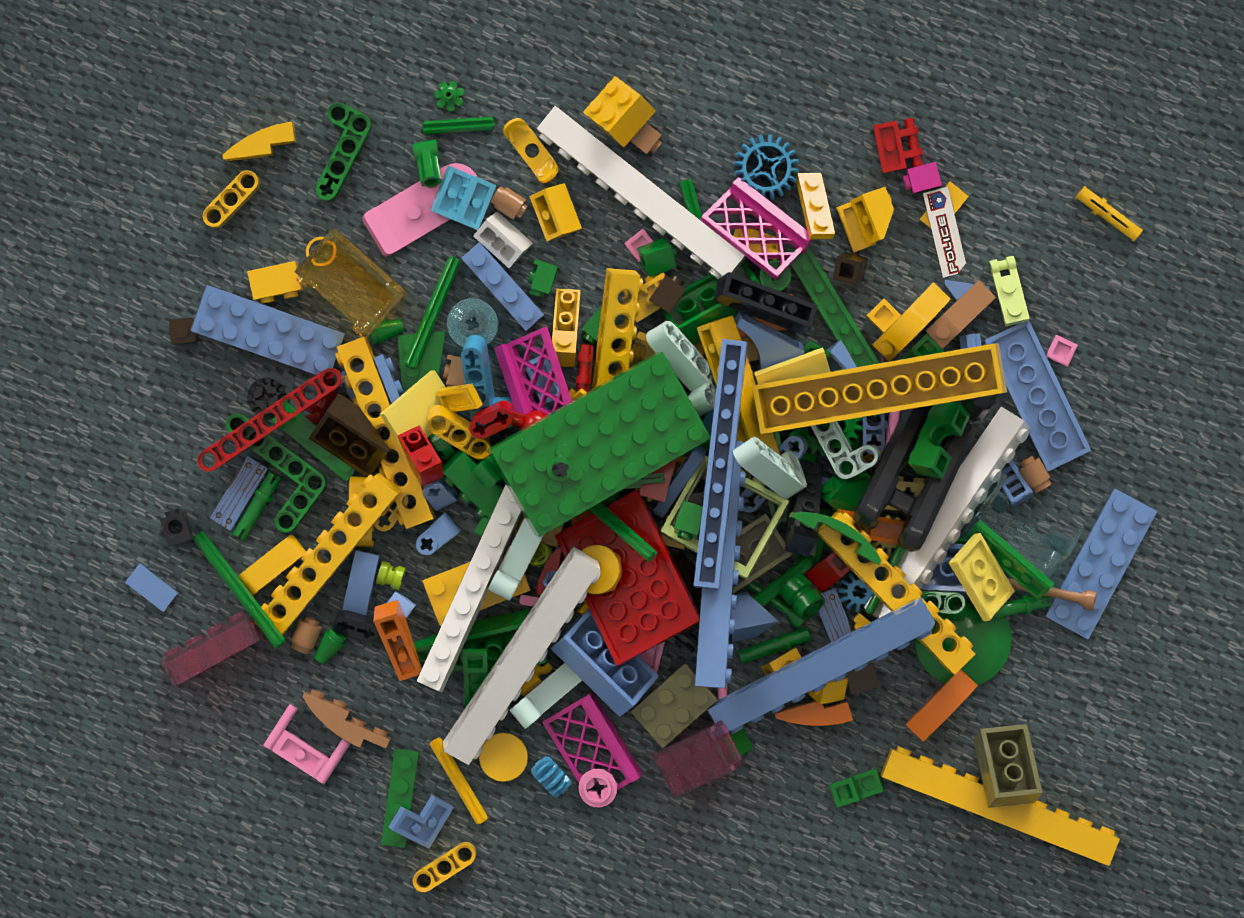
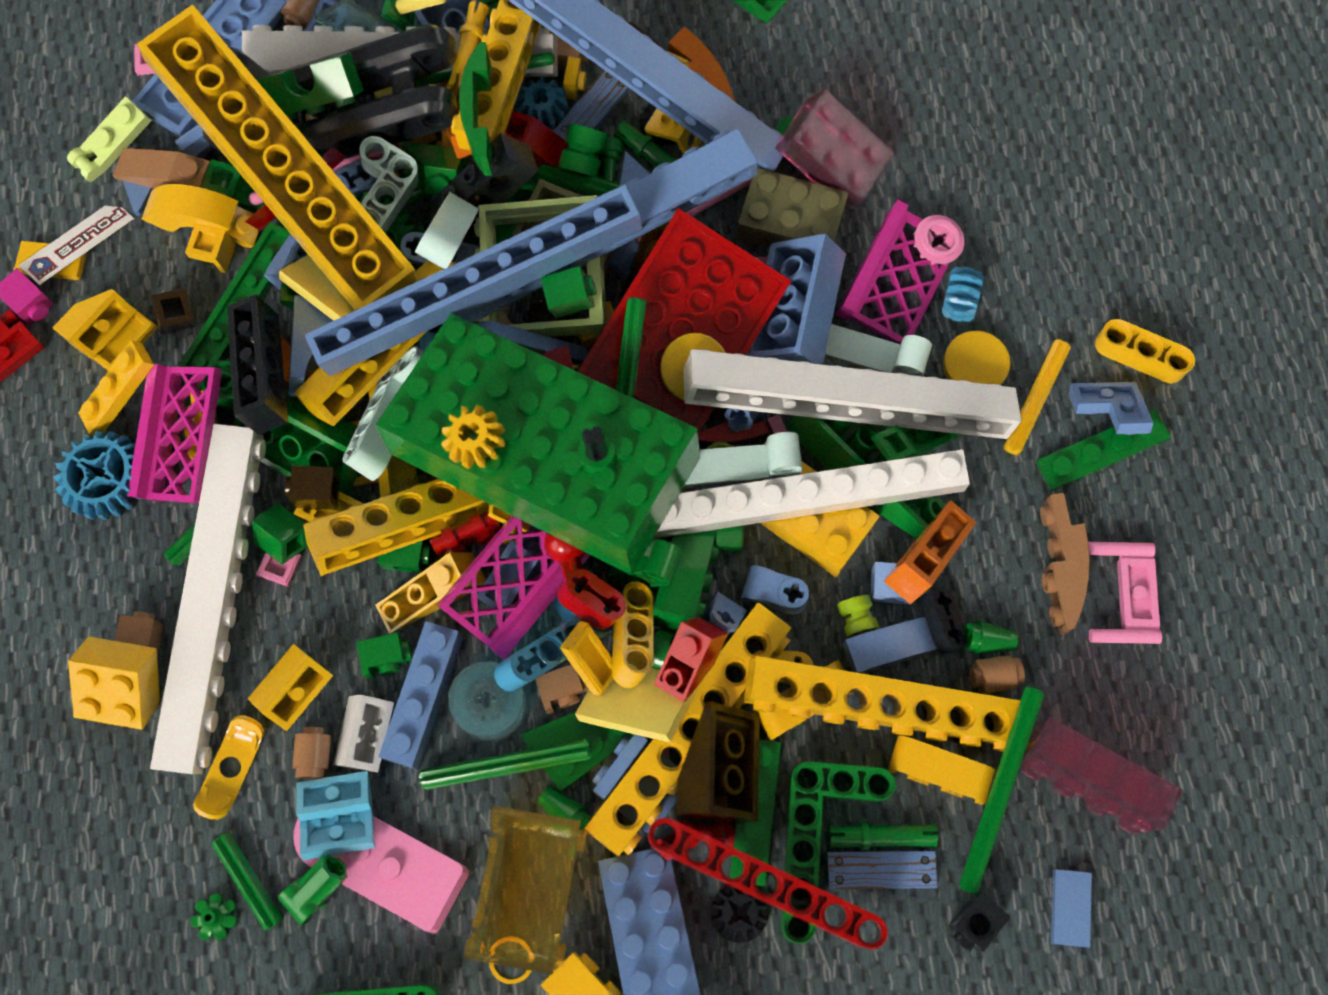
camera: 115 degrees left, 15 degrees down
none -> yellow gear [442,405,505,469]
none -> yellow pin [447,1,489,95]

